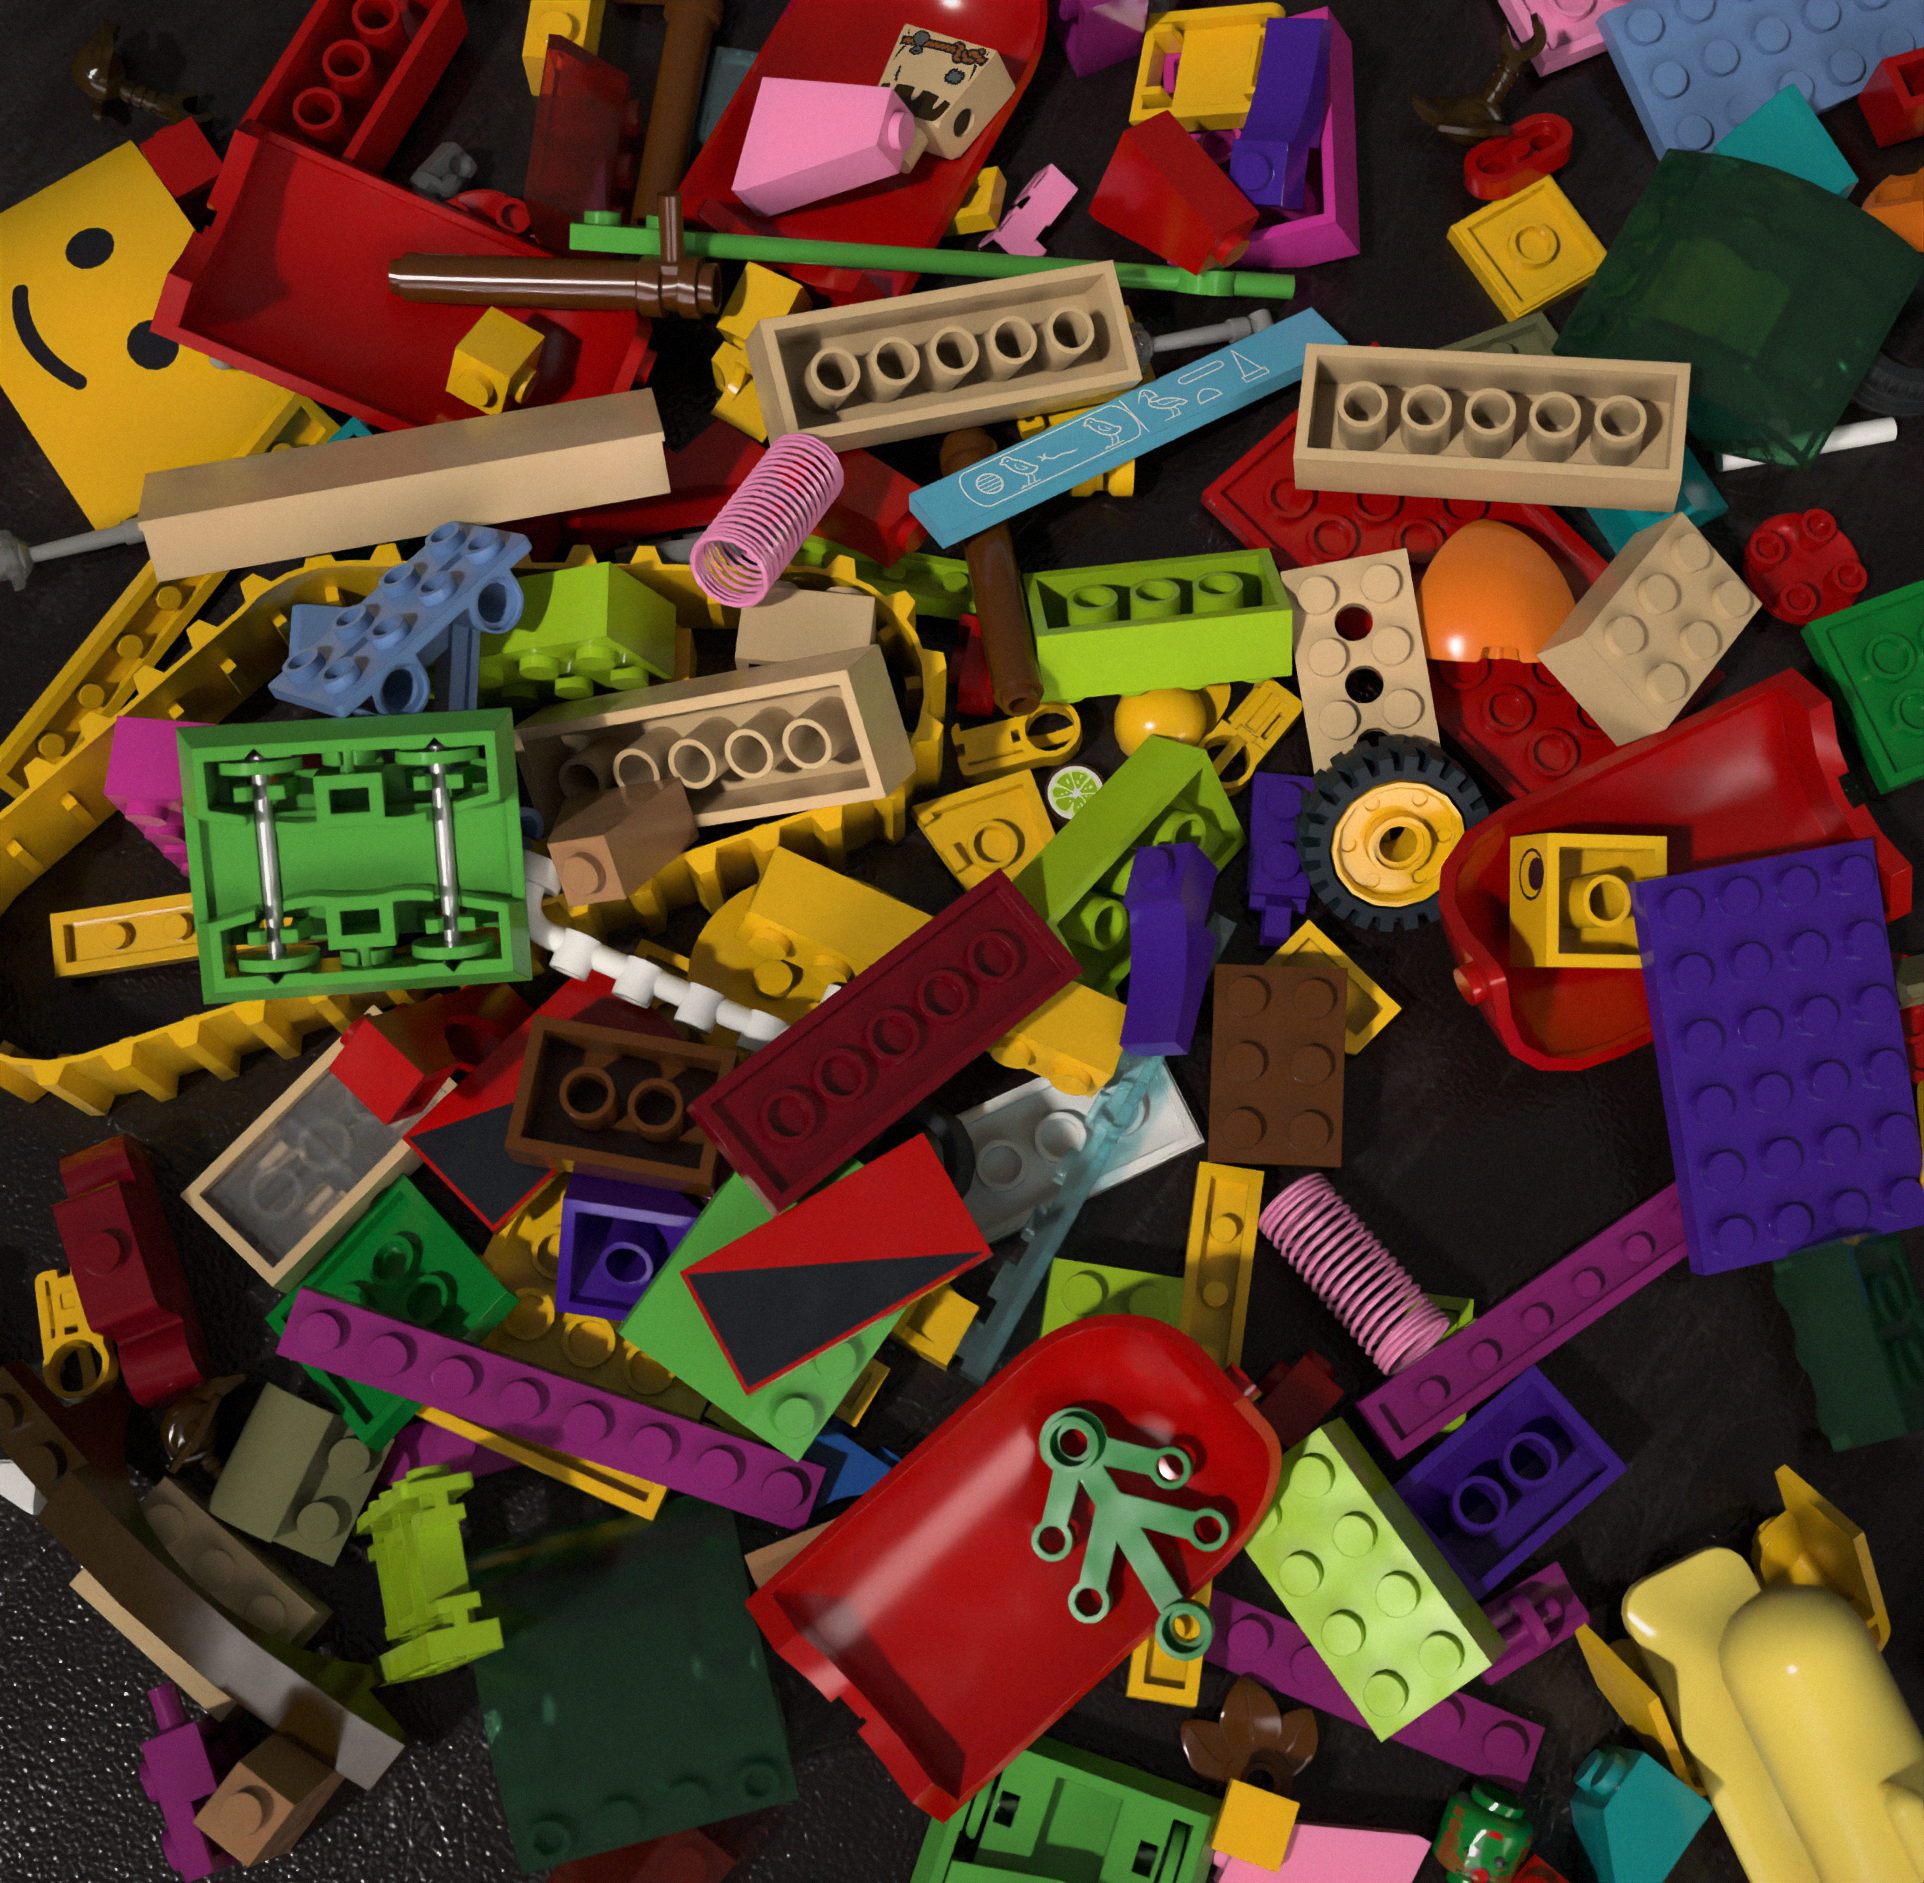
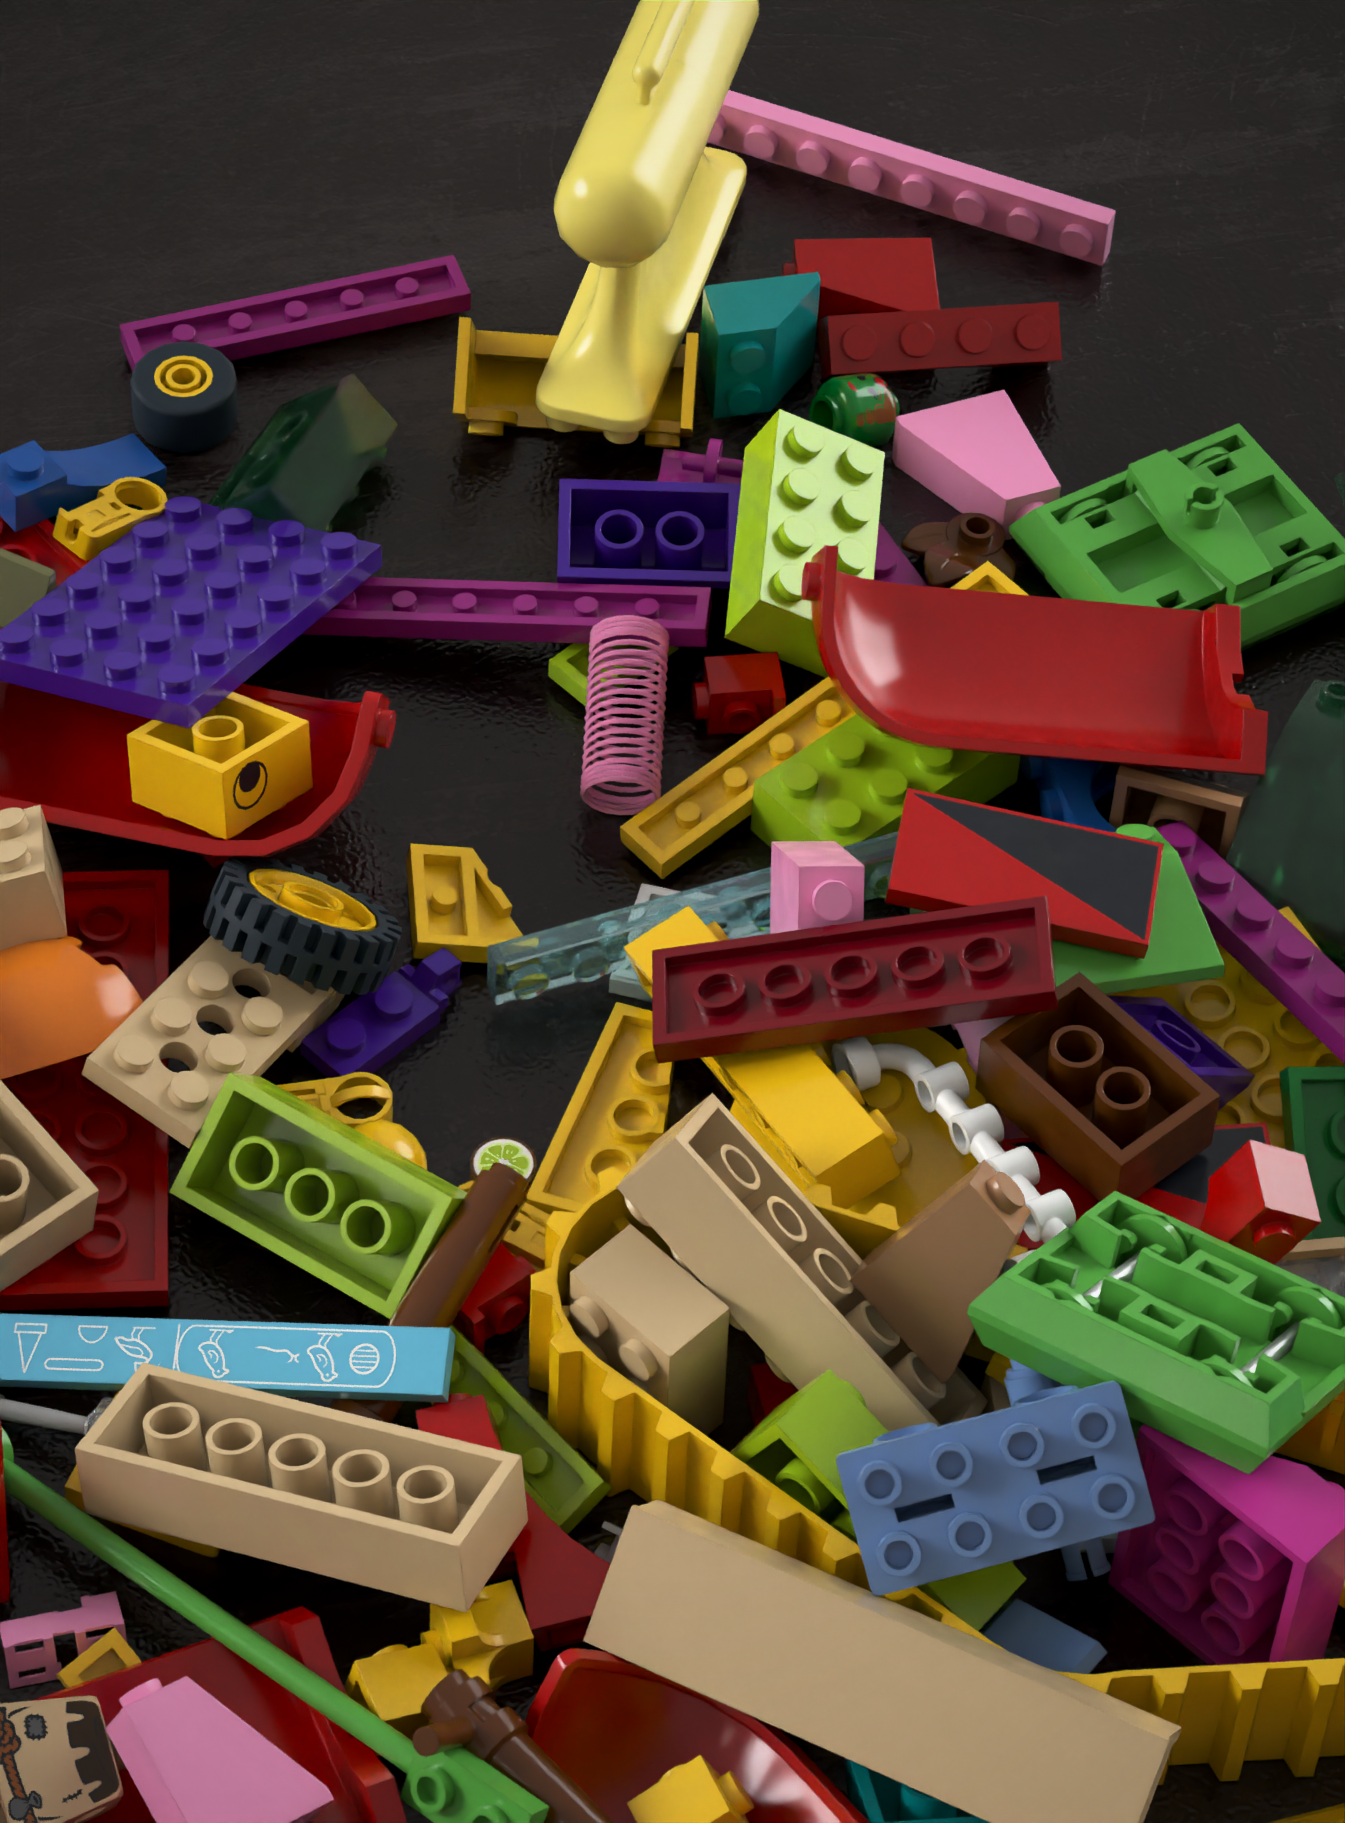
camera: 140 degrees left, 25 degrees down
bright pink piece [689,433,844,608] -> none
lime slope [1012,734,1248,996] -> none
green plant [1031,1407,1231,1661] -> none
dark purple slope [1119,842,1218,1057] -> none
reddish brown brick [1208,964,1348,1169] -> none
yellow tile [1209,1777,1300,1873] -> none
none -> bright pink slope [770,841,865,934]

